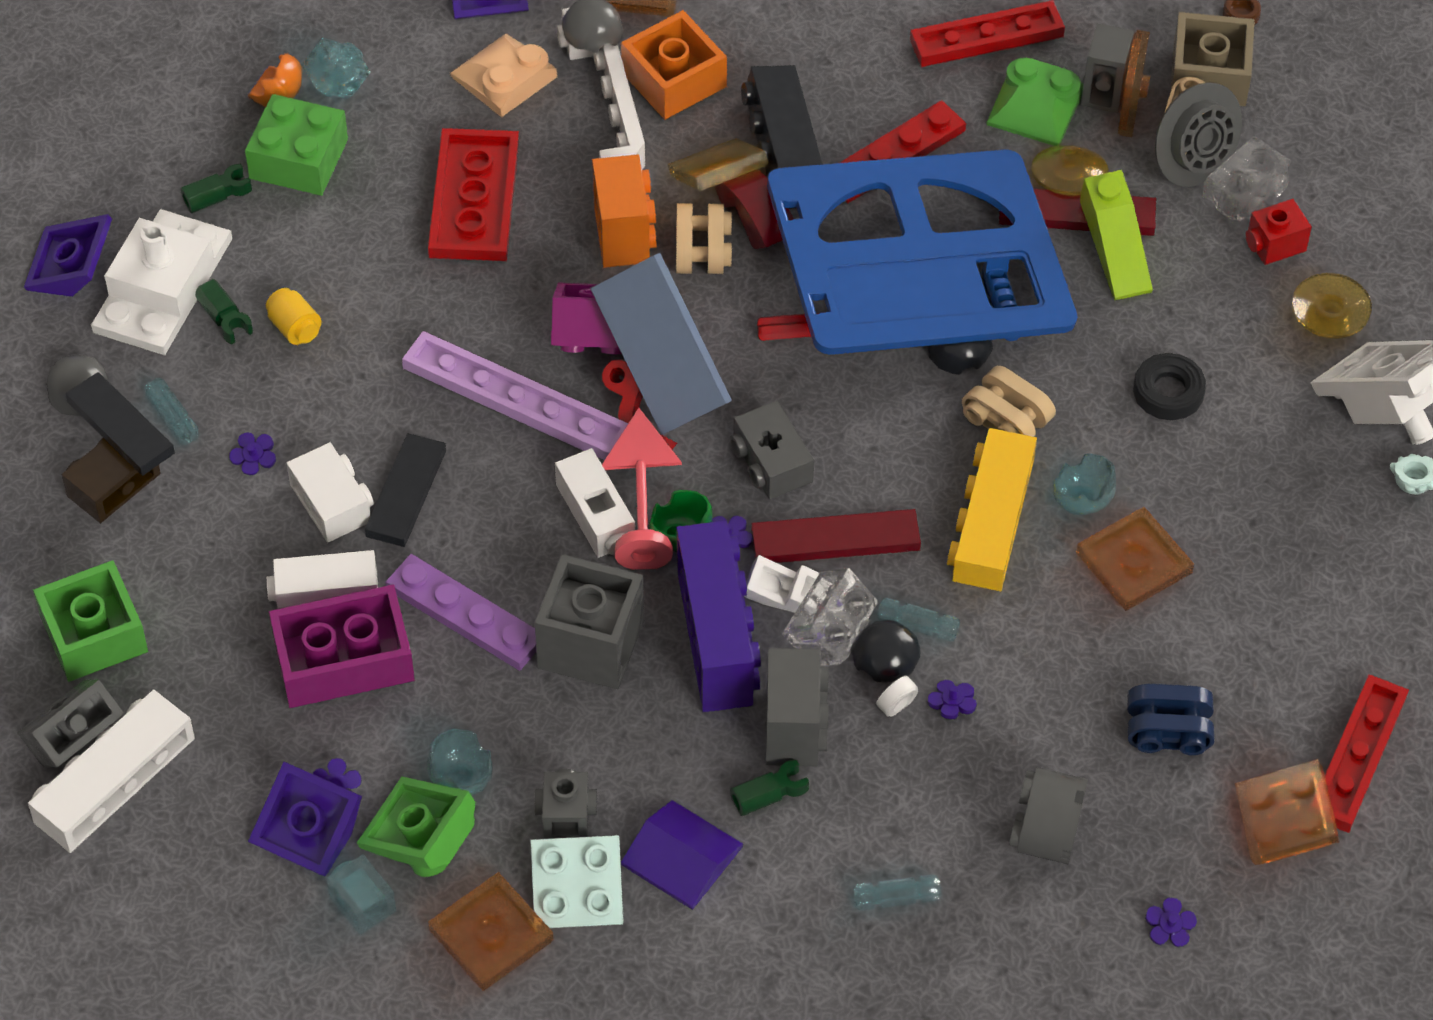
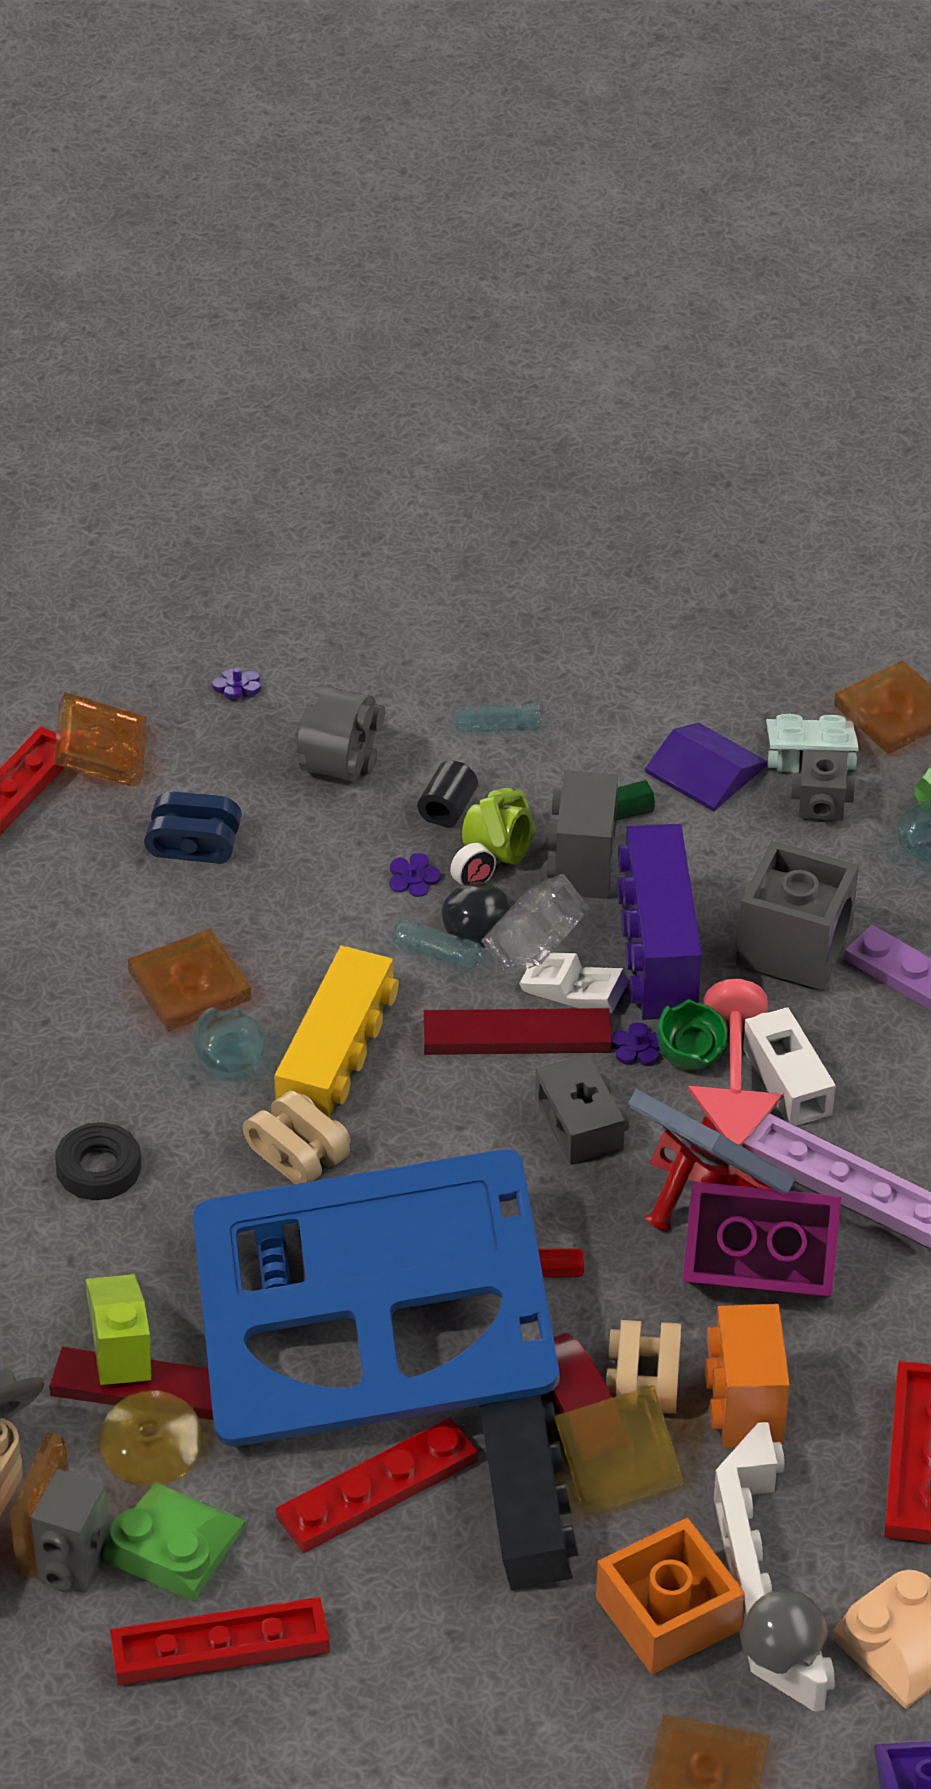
camera: 175 degrees left, 10 degrees down
none -> black brick [417,760,478,828]
none -> lime piece [462,788,536,865]

